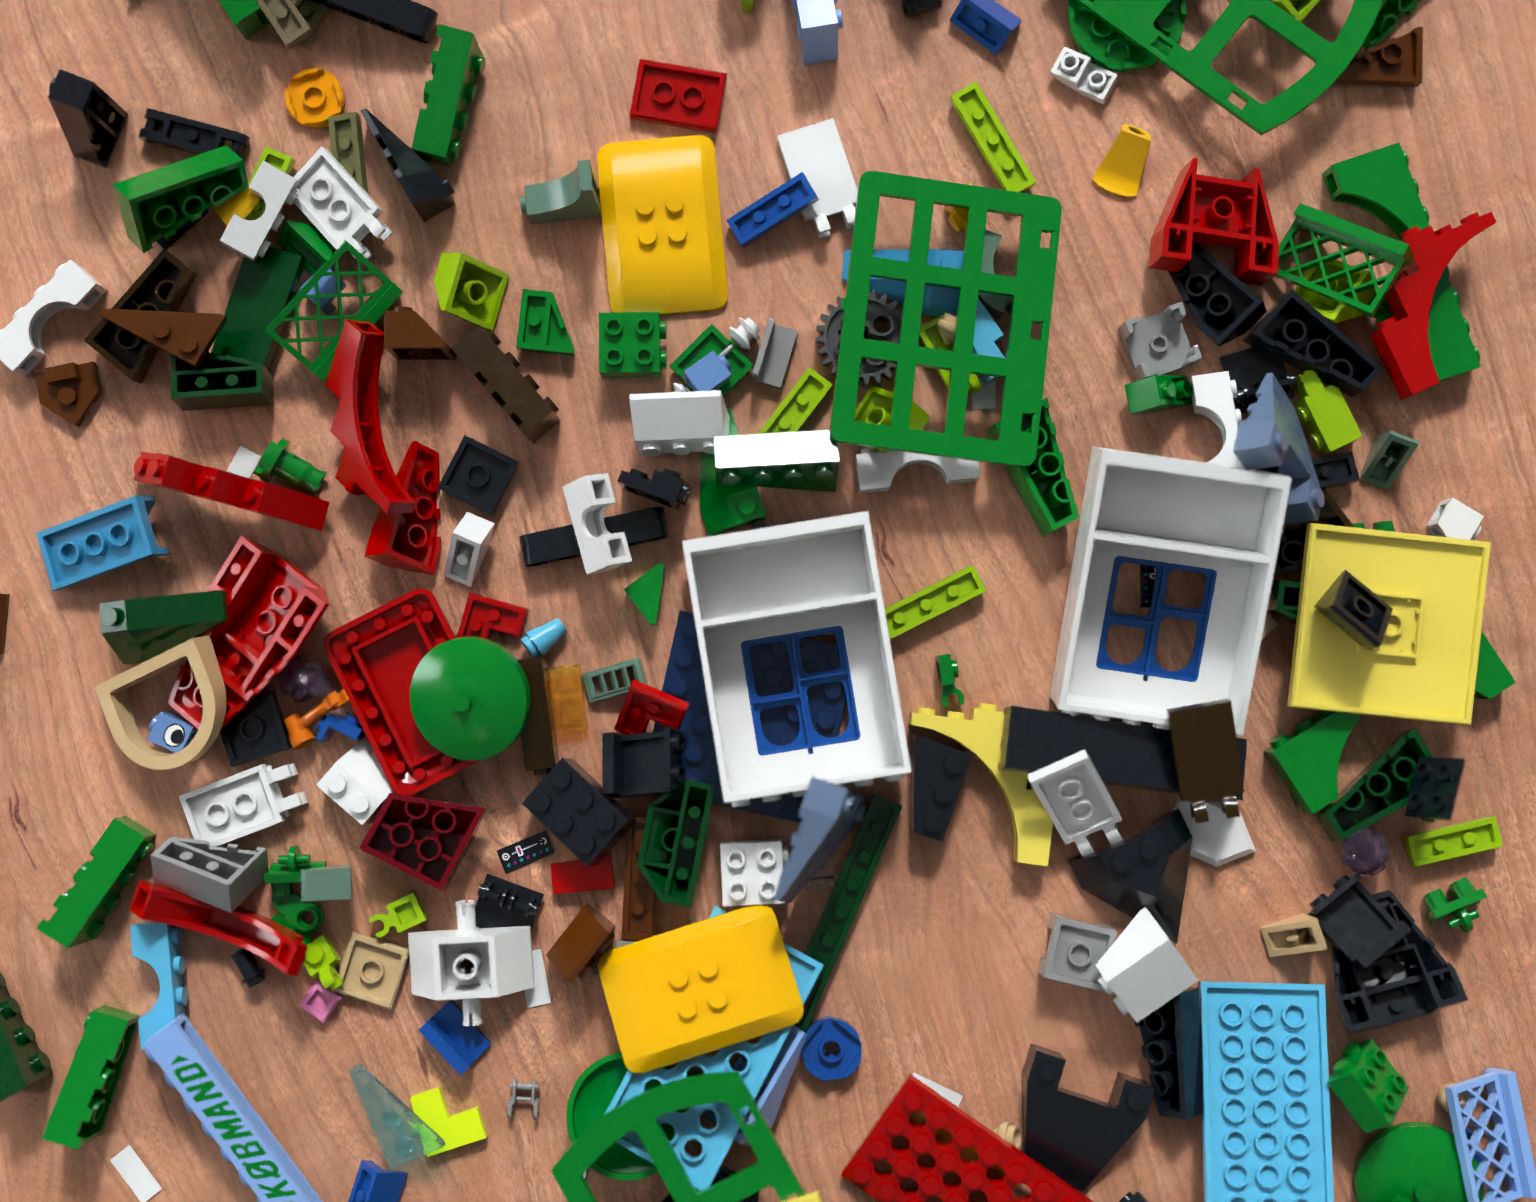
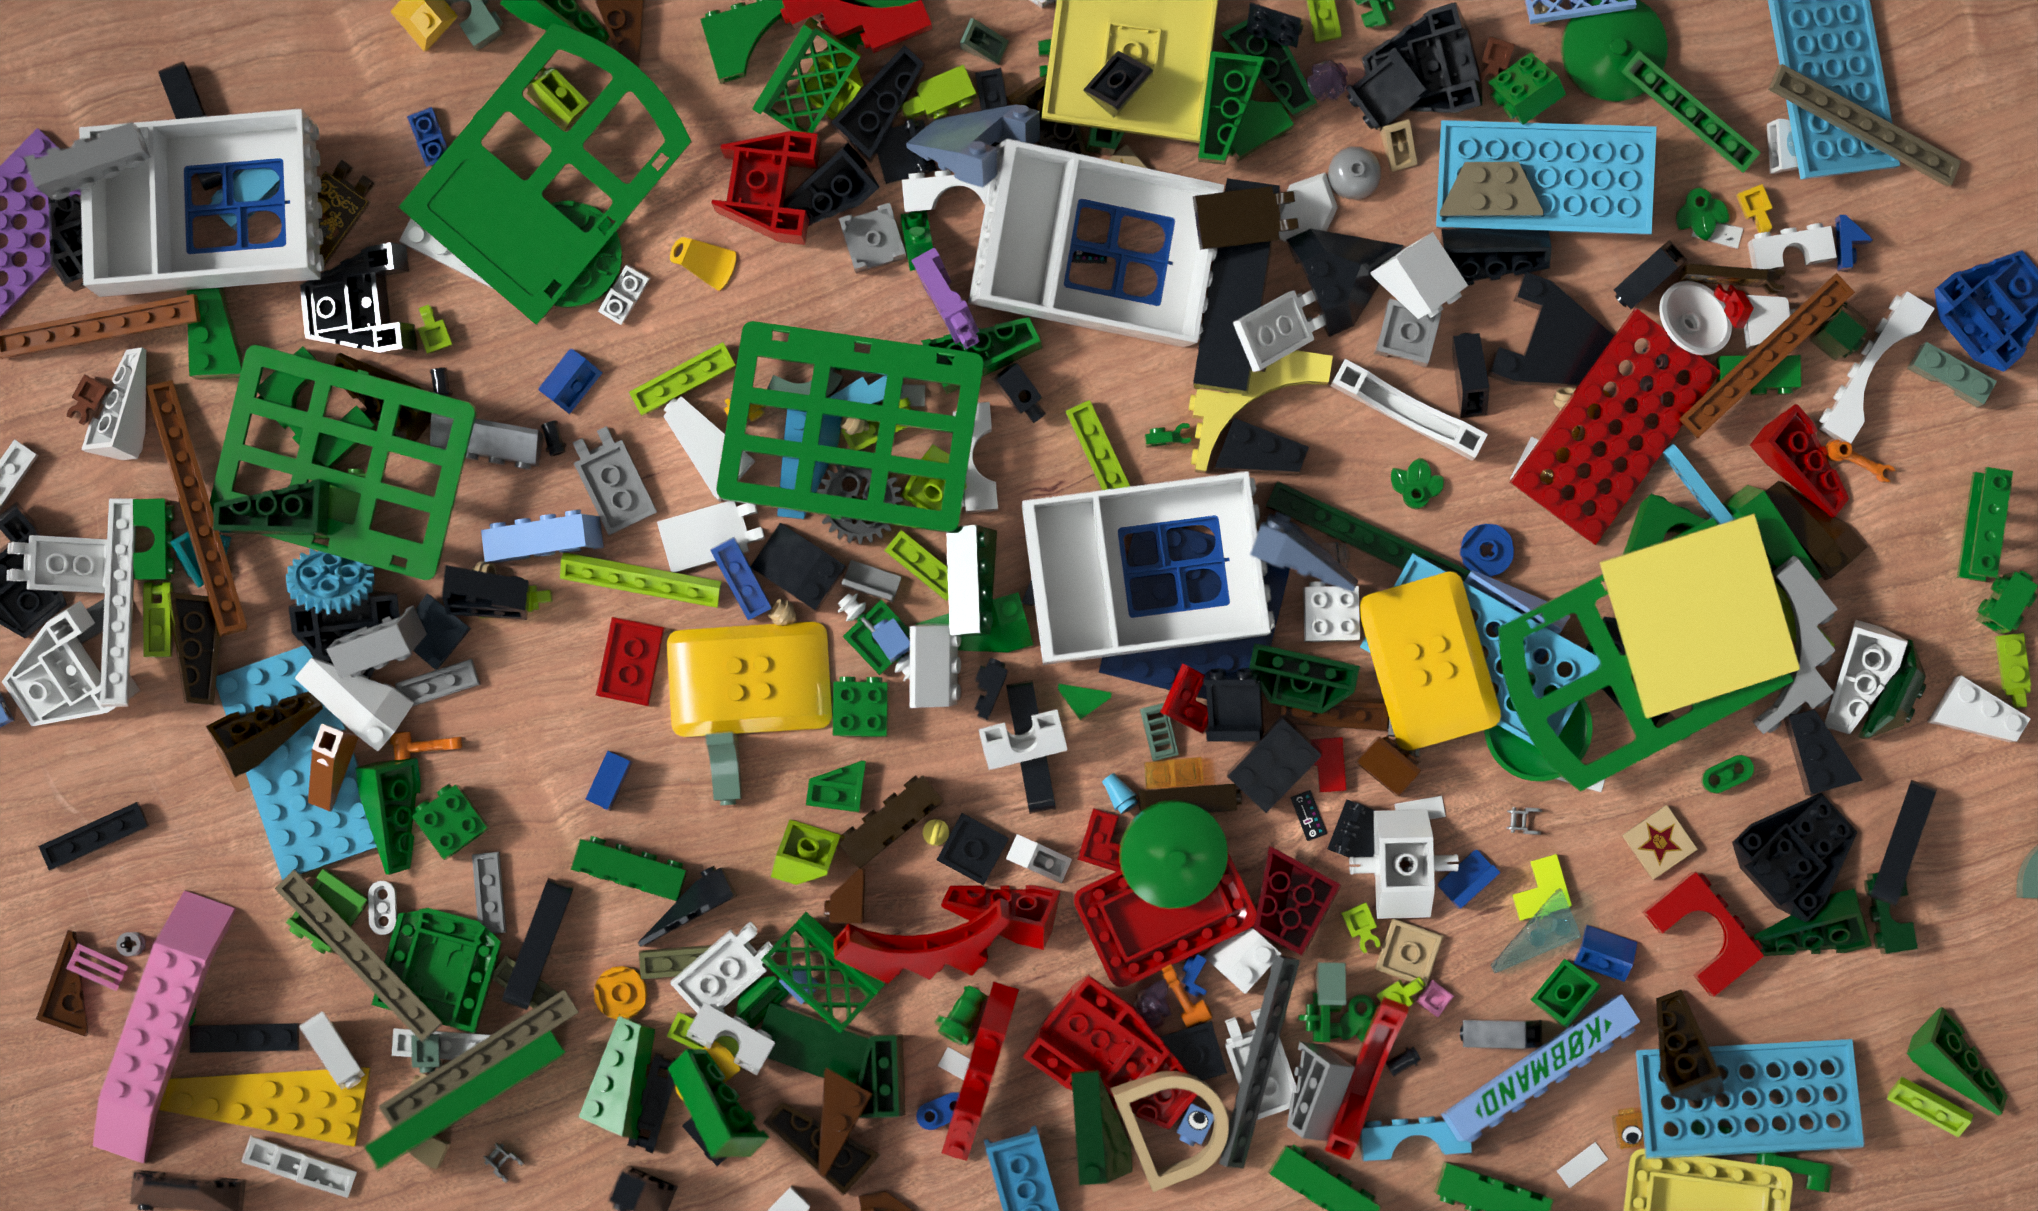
camera: 85 degrees left, 0 degrees up
none -> lime plate [560,552,722,608]
none -> light grey tile [573,426,657,535]
none -> wedge [579,1016,656,1140]
none -> blue panel [585,751,633,811]
none -> white slope [663,397,755,501]
none -> black slope [750,523,846,612]
none -> tan plate [768,599,797,626]
none -> medium lavender hips [911,247,979,349]
none -> blue plate [916,1092,959,1130]
none -> light yellow tile [923,819,949,846]
none -> black torso [992,363,1046,423]
none -> green wedge [1198,51,1265,165]
none -> dark grey plate [1219,955,1300,1168]
none -> light grey cylinder [1328,146,1381,200]
none -> white arch [1331,359,1488,461]
none -> green plate [1391,458,1444,509]
none -> dark tan wing [1440,162,1544,217]
none -> black slope [1452,333,1490,418]
none -> slope [1460,1019,1542,1049]
none -> copper plate [1480,36,1515,82]
none -> green slope [1530,958,1601,1028]

